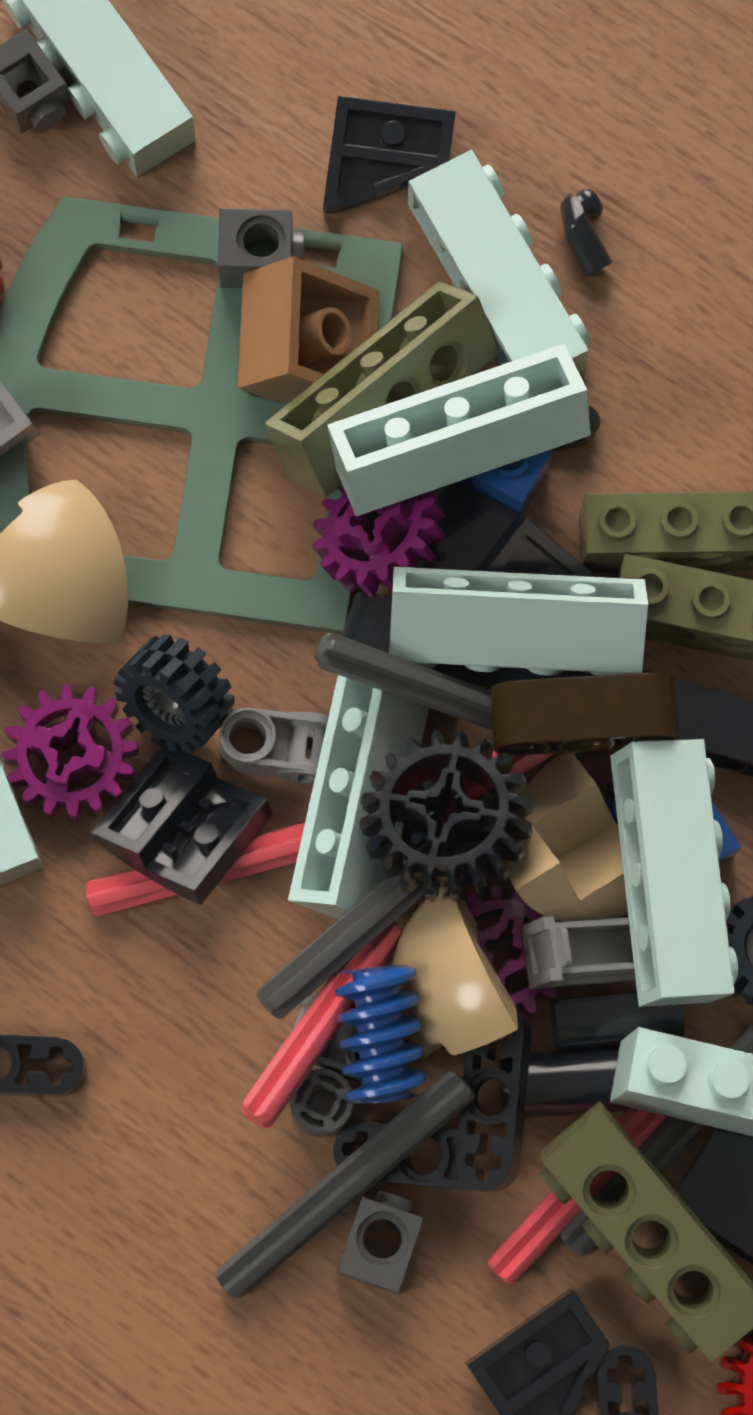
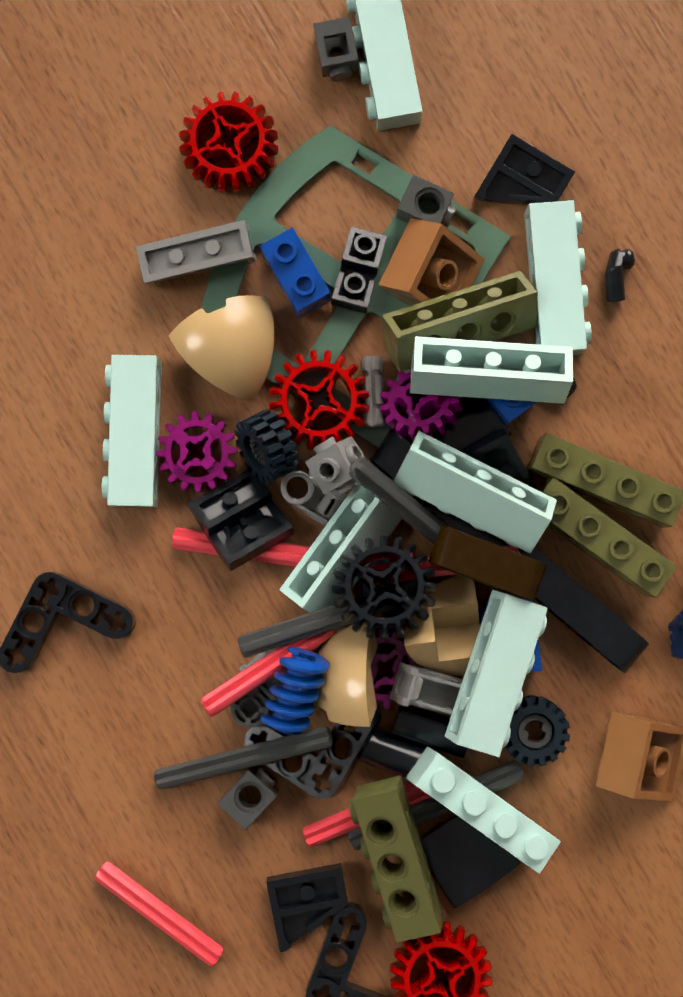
camera: 25 degrees right, 10 degrees up
none -> blue brick [260,227,331,319]
none -> red gear [269,350,370,451]
none -> light grey brick [305,436,365,495]
none -> black slope [331,226,387,314]
none -> light grey axle [361,356,385,429]

